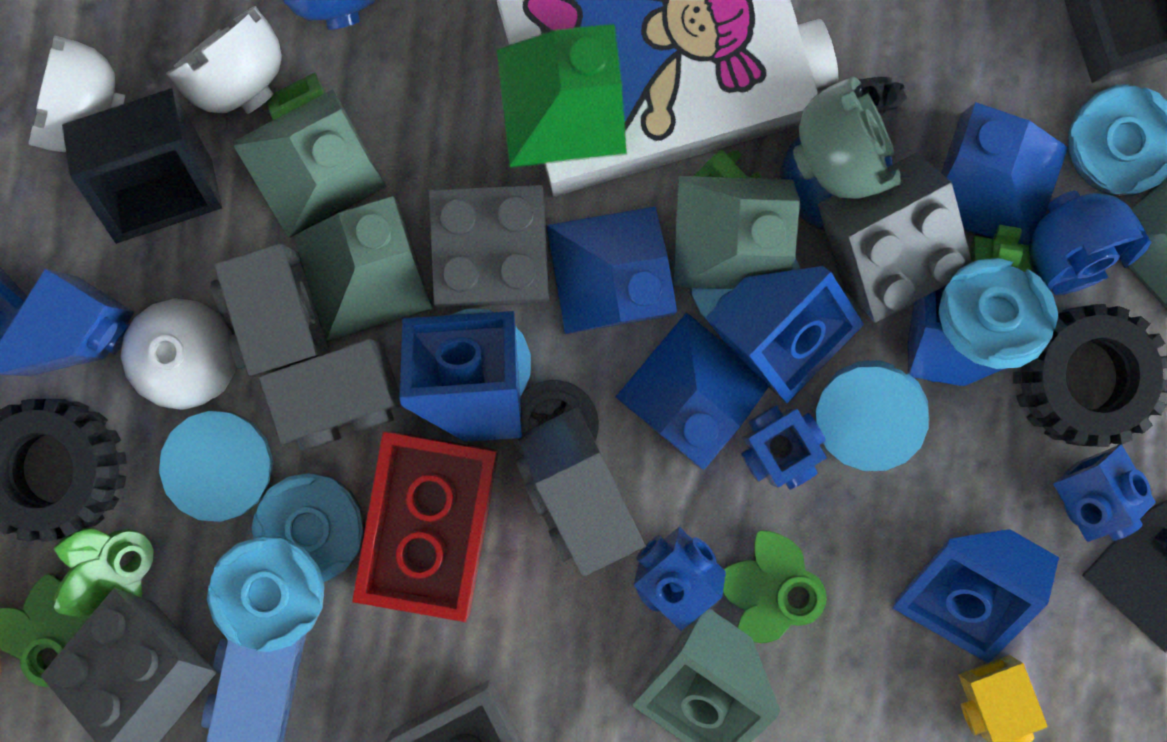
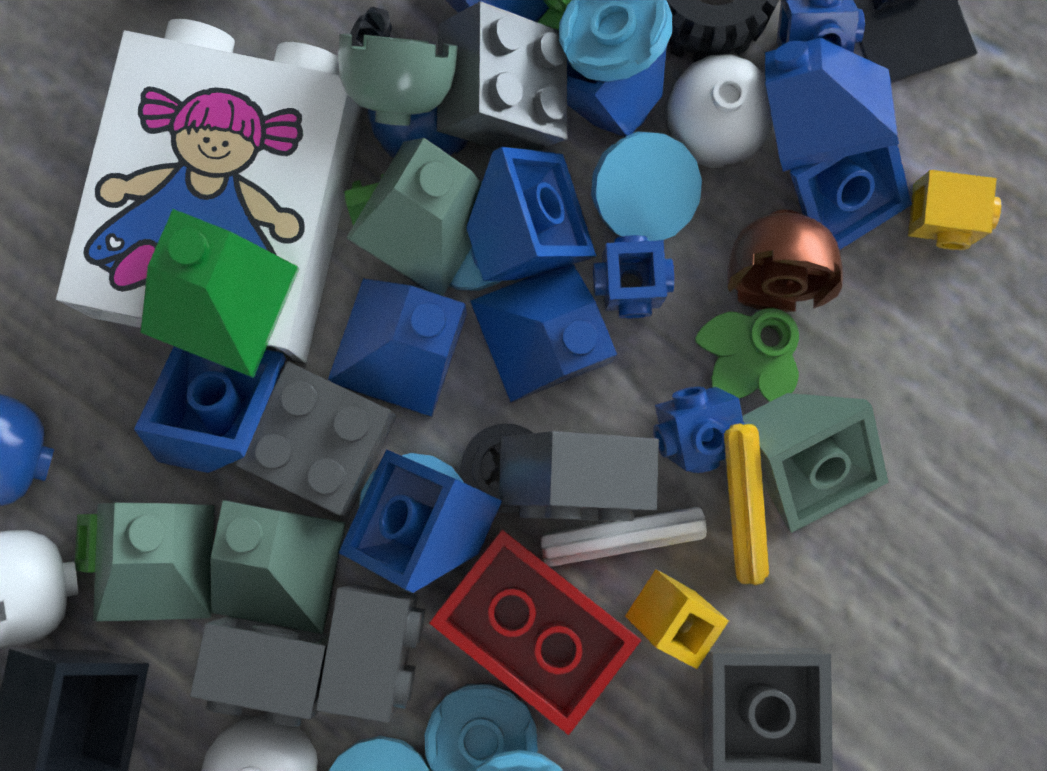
camera: 65 degrees left, 5 degrees down
none -> blue slope [134,346,286,473]
none -> white axle [540,507,707,567]
none -> yellow brick [625,569,729,669]
none -> white cylinder [665,54,773,168]
none -> yellow axle [724,423,769,586]
none -> copper cylinder [727,209,843,312]
none -> blue slope [765,38,899,171]

